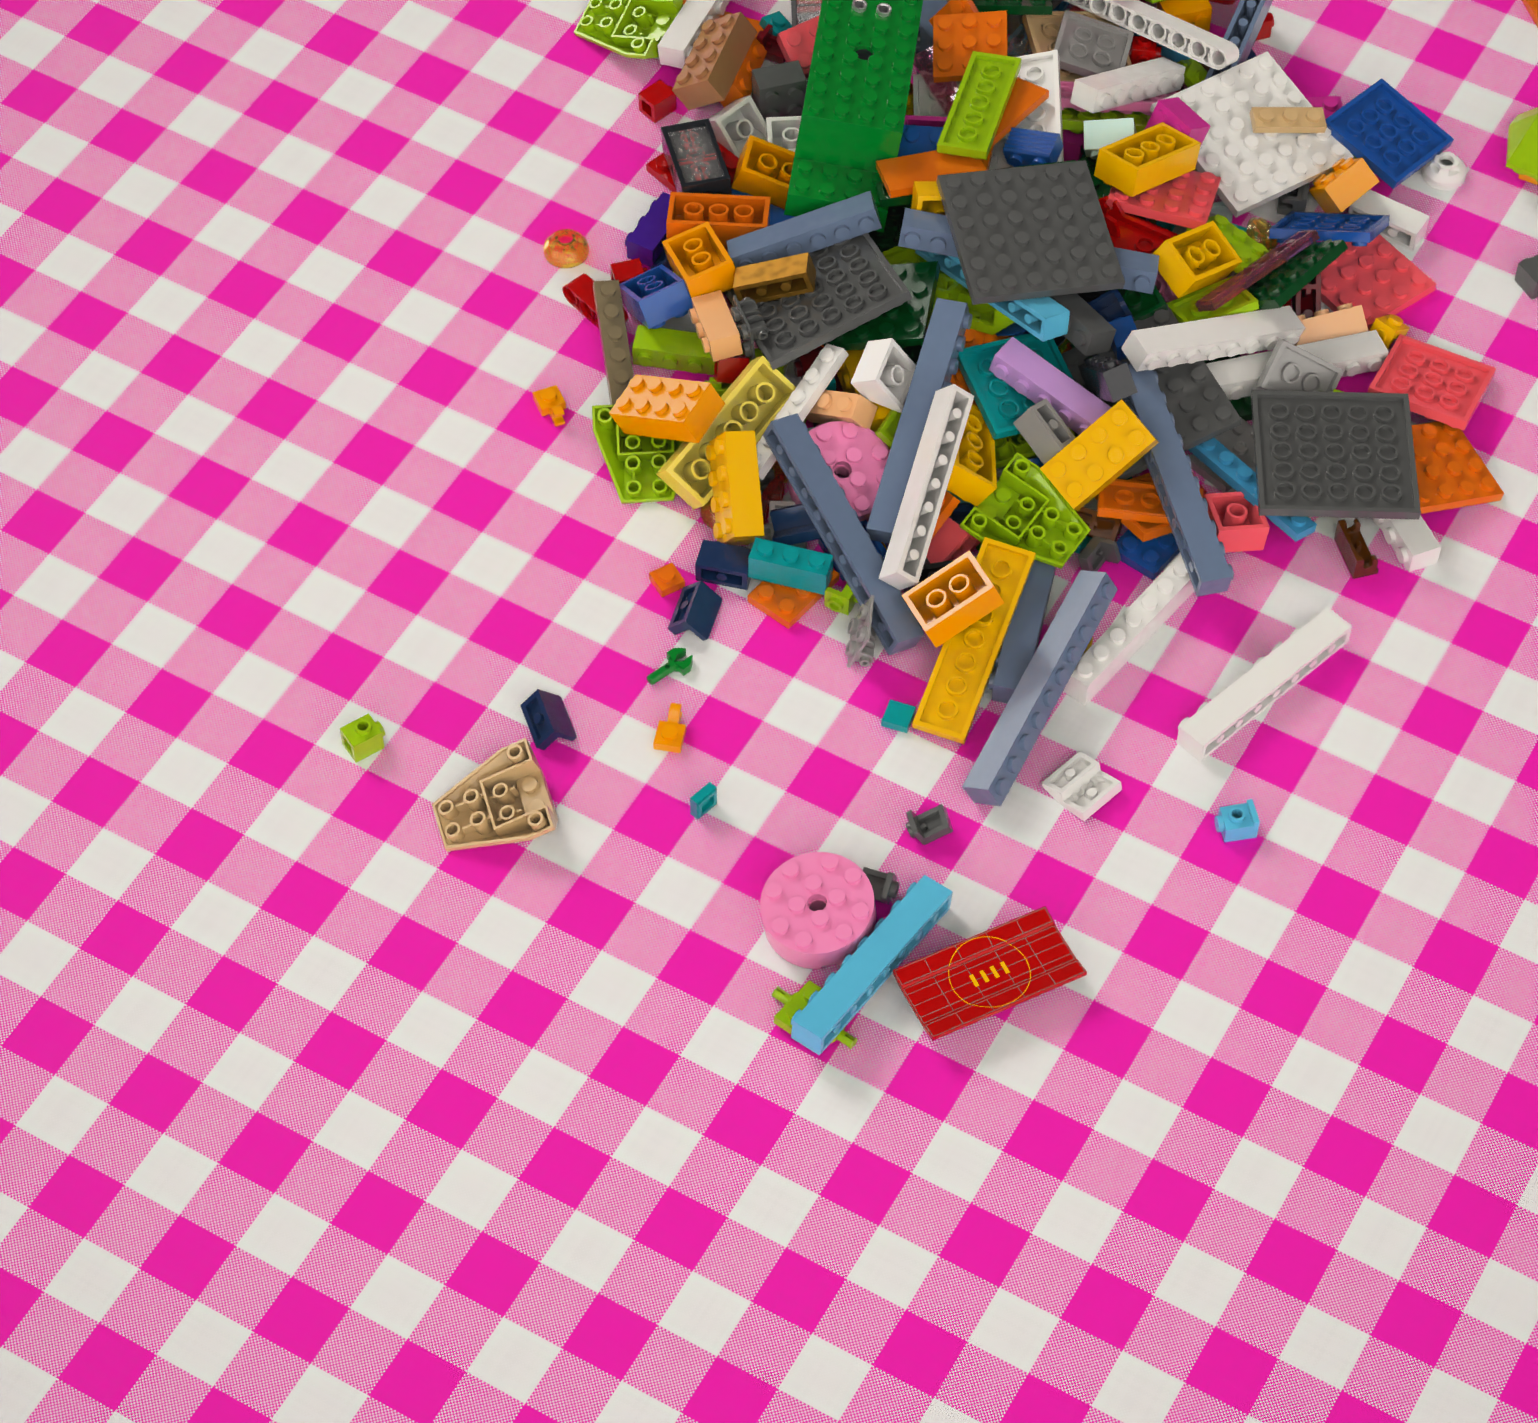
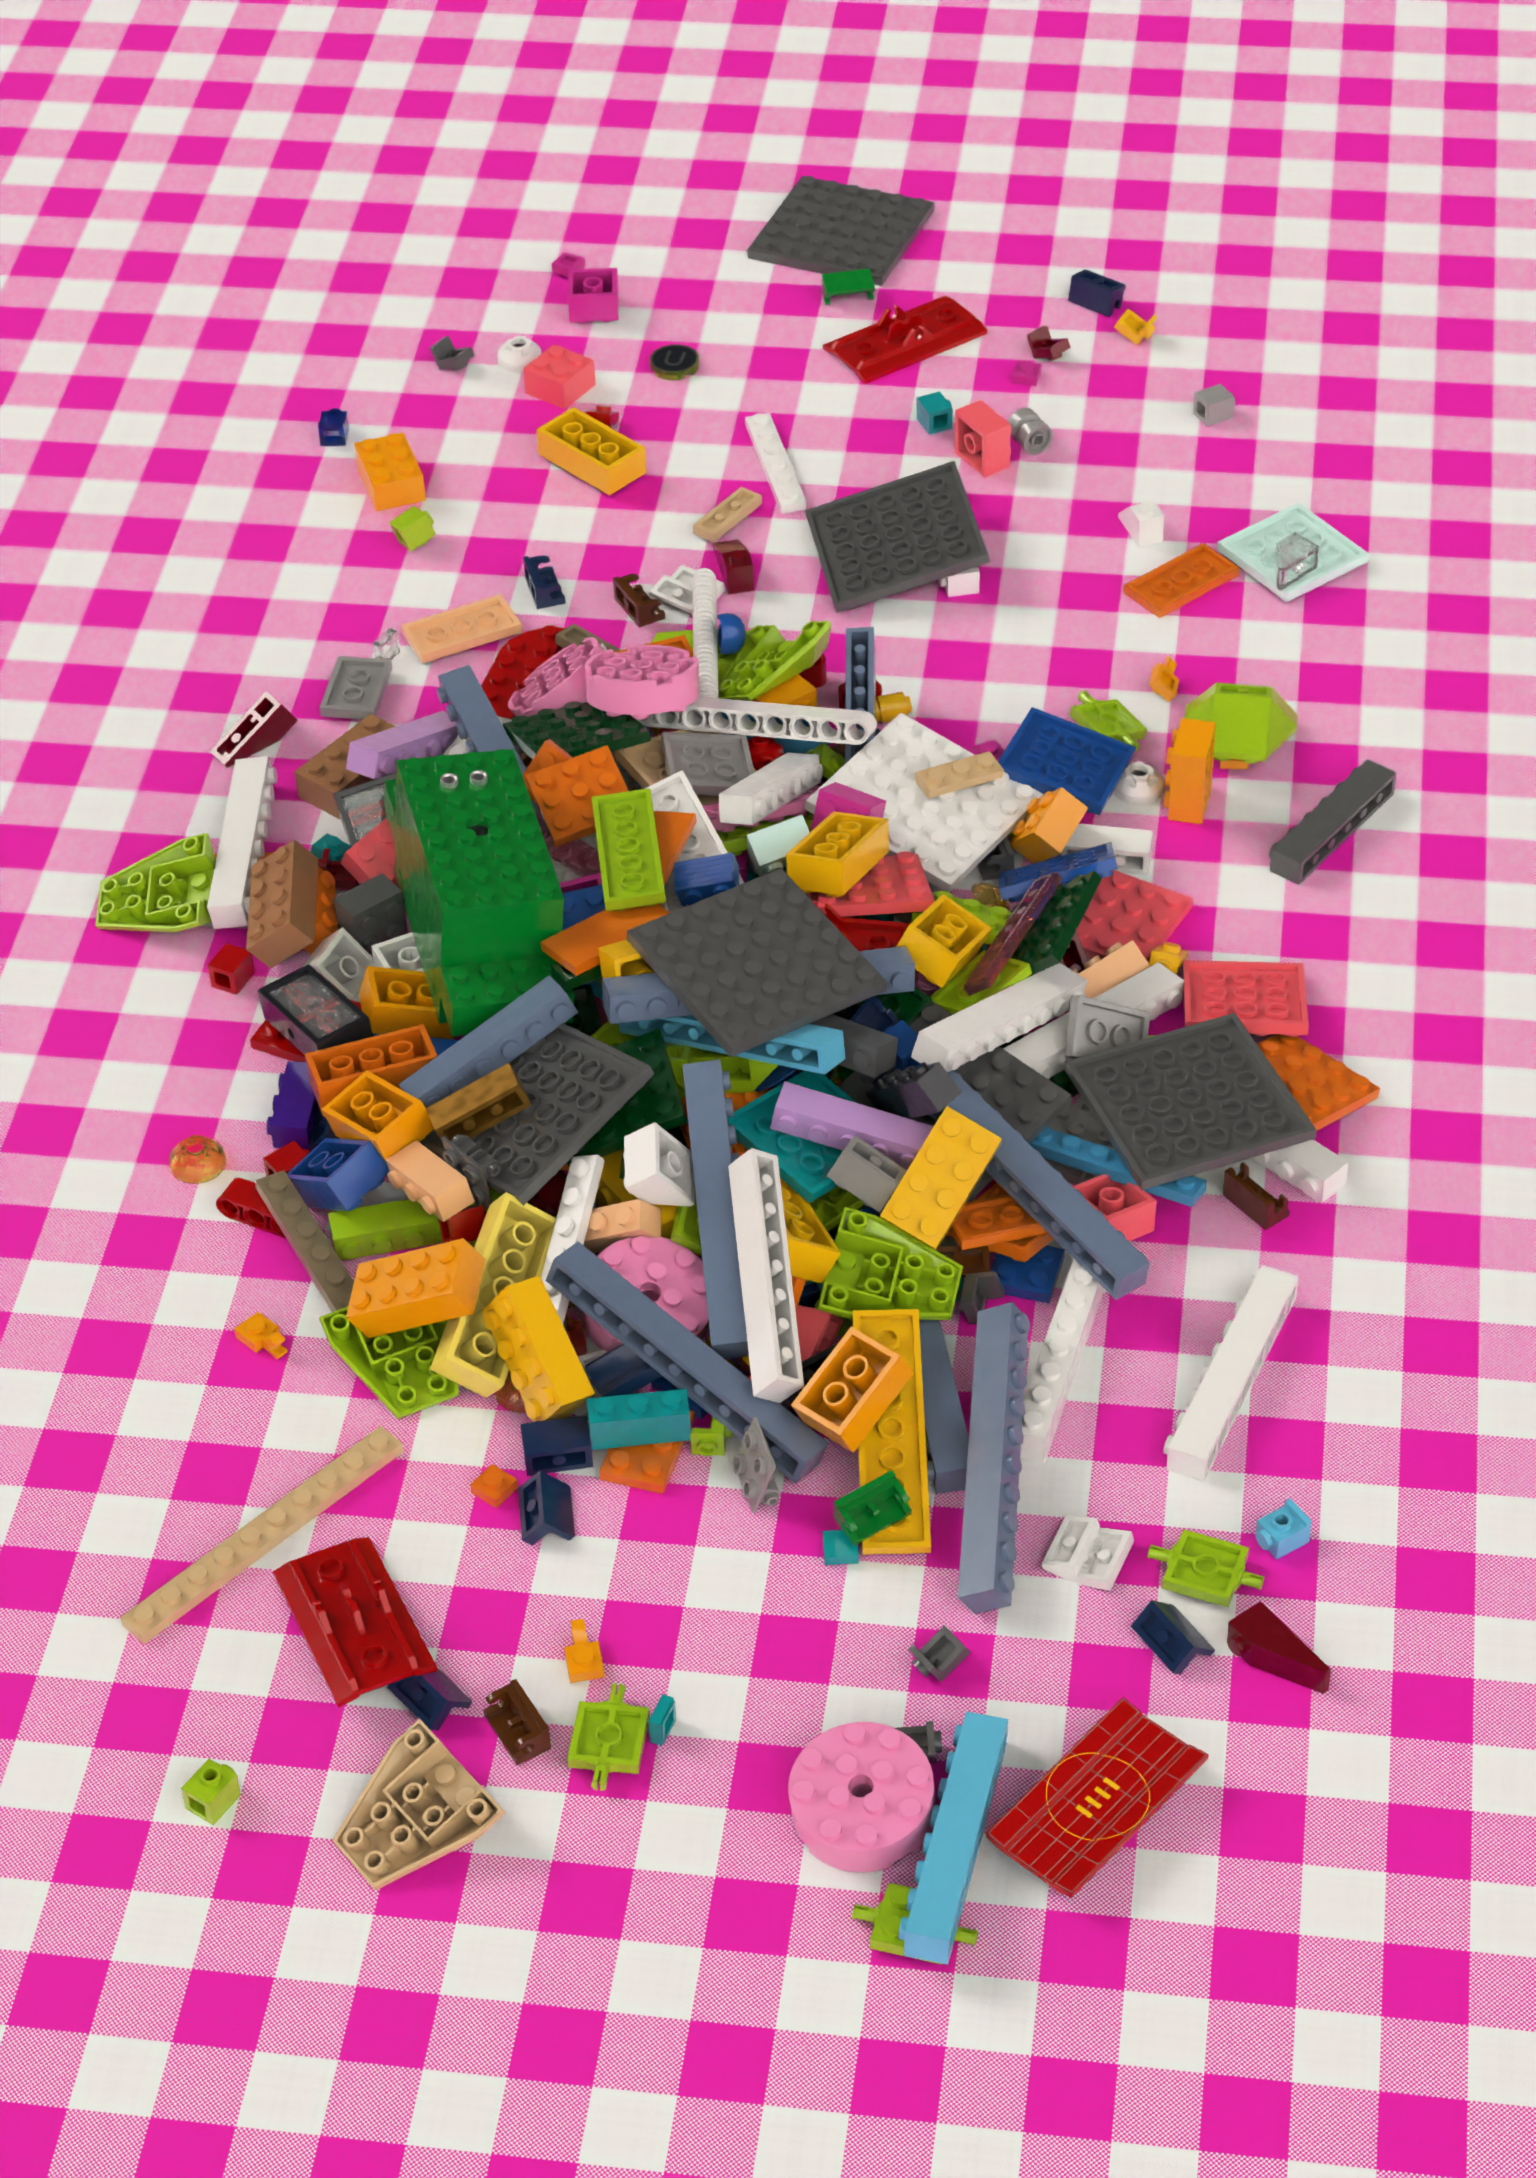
camera: 20 degrees left, 10 degrees down
green bar [647,648,693,685] -> none
none -> tan plate [120,1426,404,1645]
none -> red hinge [273,1537,438,1708]
none -> reddish brown hinge [483,1679,551,1766]
none -> lime plate [567,1683,650,1791]
none -> green hinge [834,1470,912,1546]
none -> yellow brick [876,692,912,724]
none -> lime plate [1069,690,1148,752]
none -> dark blue panel [1131,1600,1215,1674]
none -> lime plate [1147,1529,1265,1608]
none -> light orange plate [1149,656,1179,702]
none -> light orange brick [1164,718,1216,825]
none -> dark red slope [1227,1601,1331,1694]

